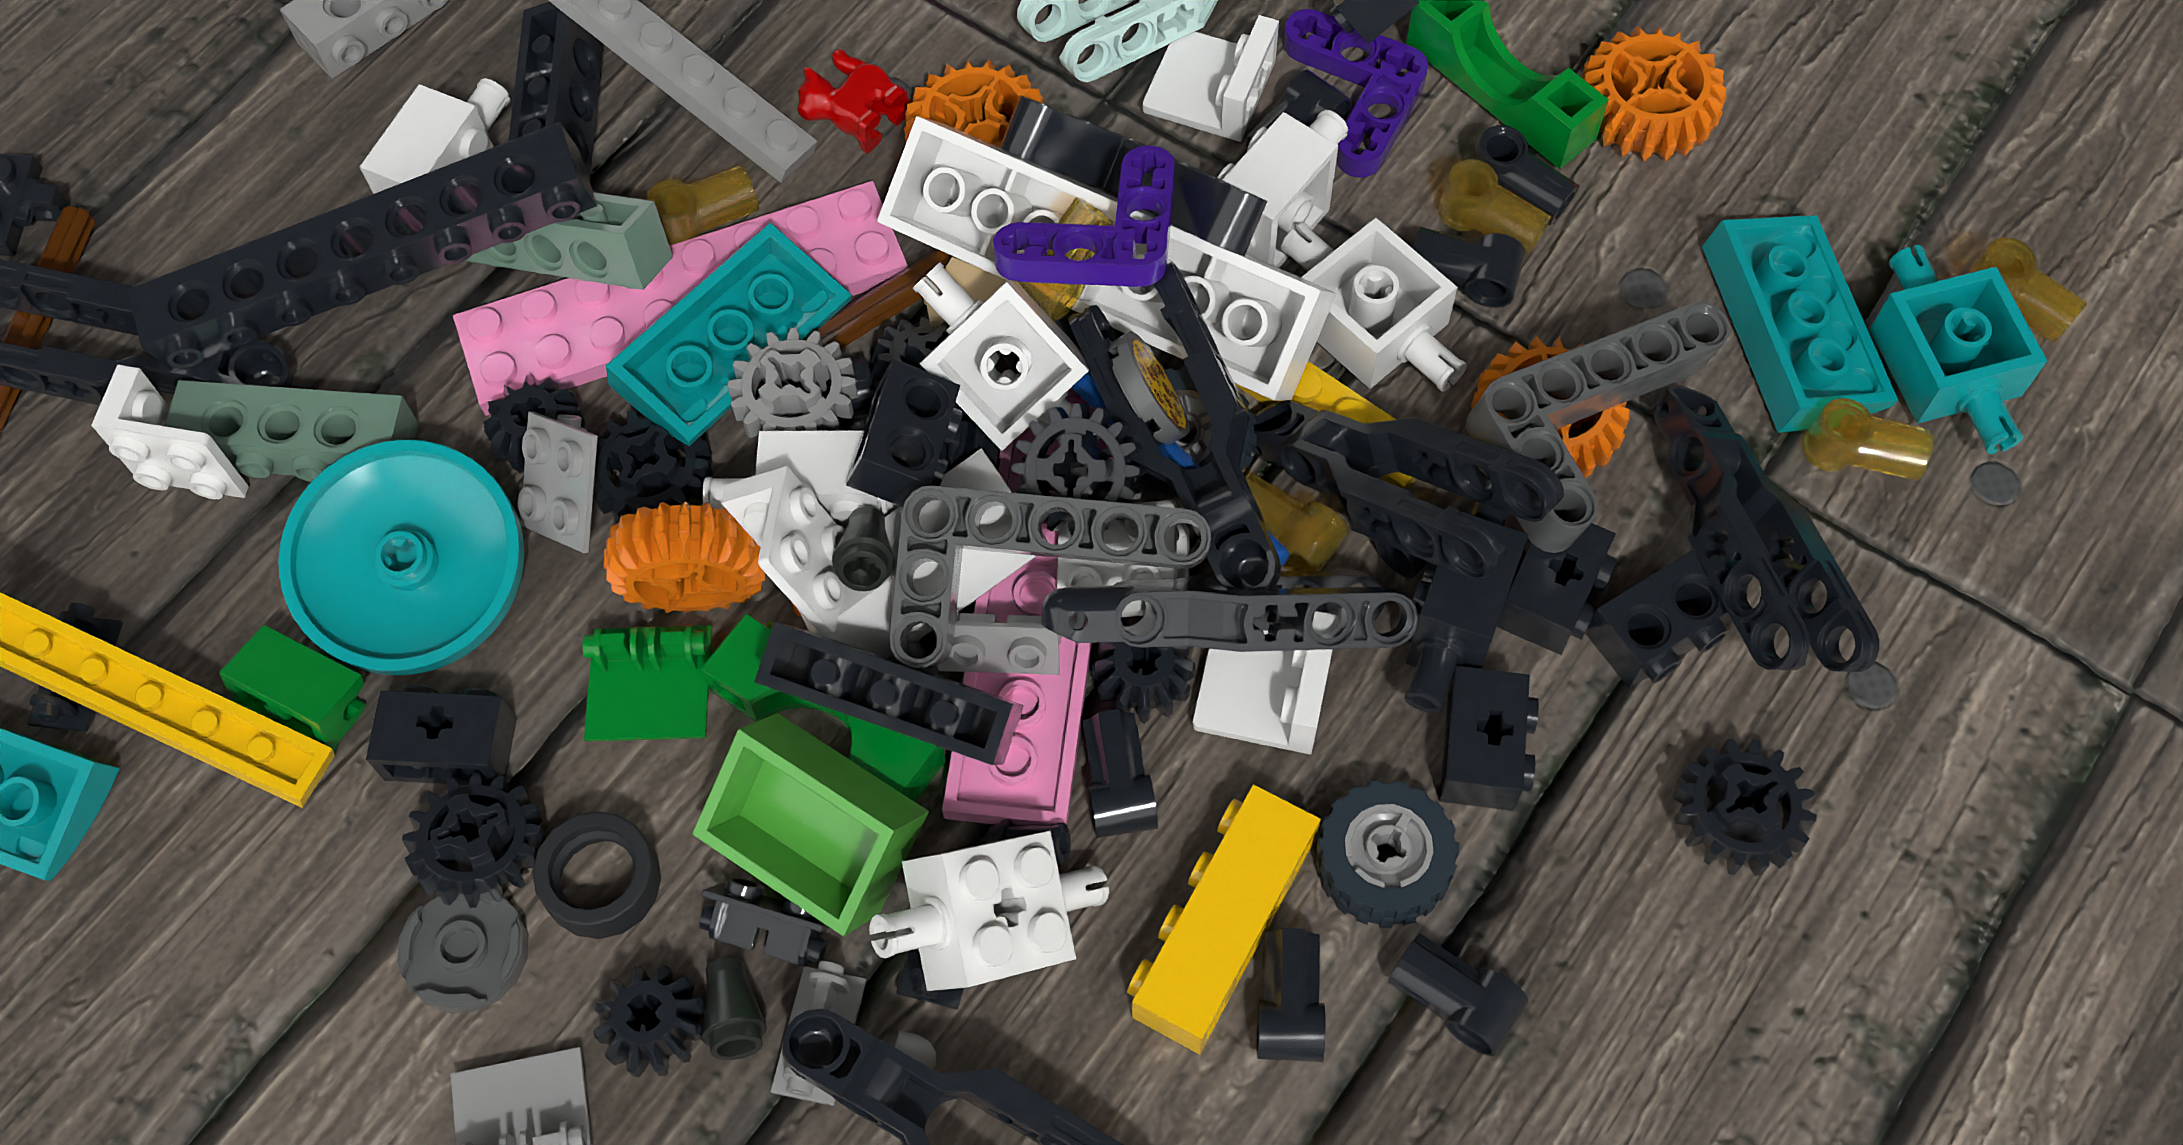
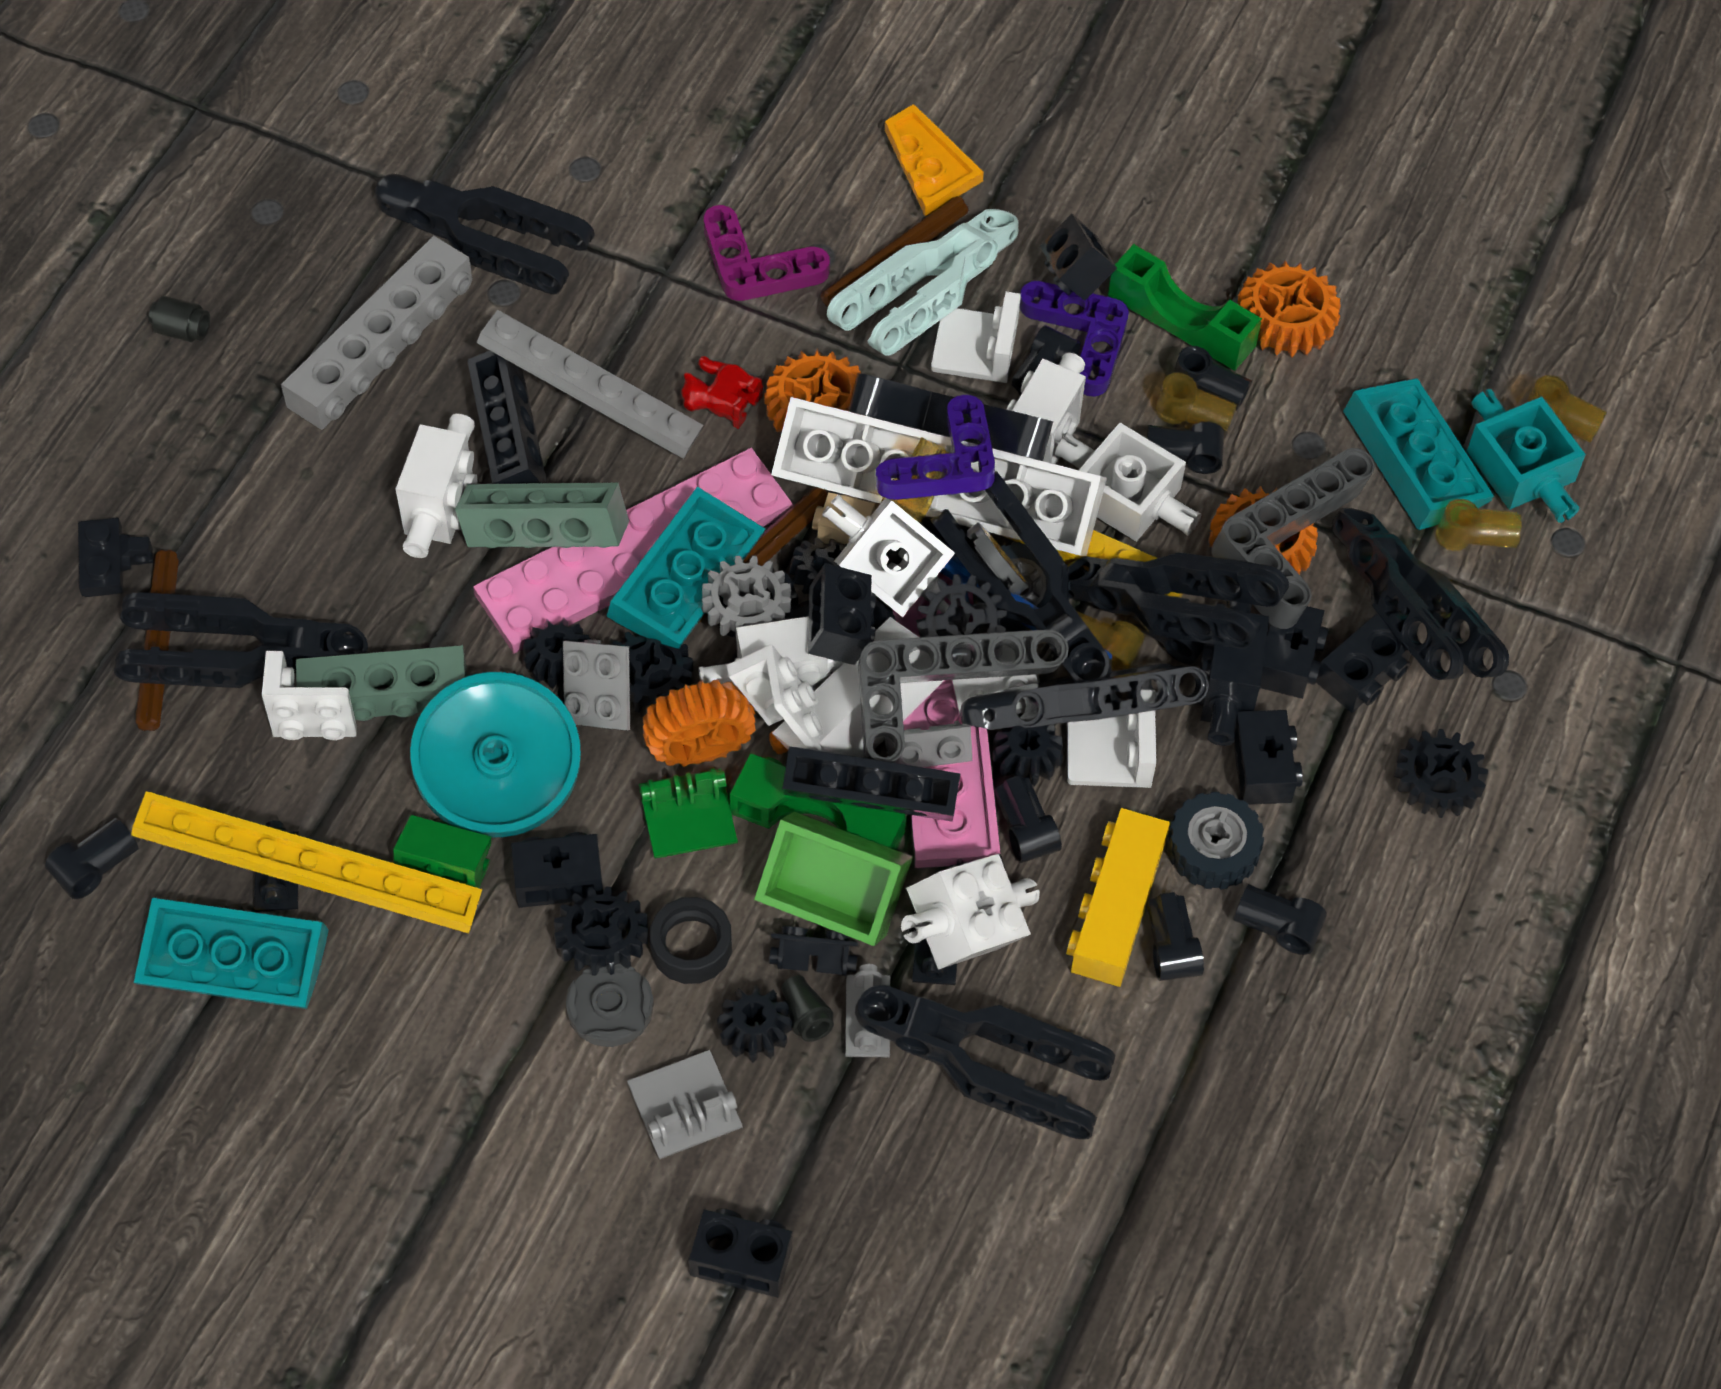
camera: 15 degrees left, 5 degrees down
black brick [128,122,597,371] -> none
clear yellow piece [645,166,759,246] -> none
pearl dark grey cone [832,506,894,592] -> none

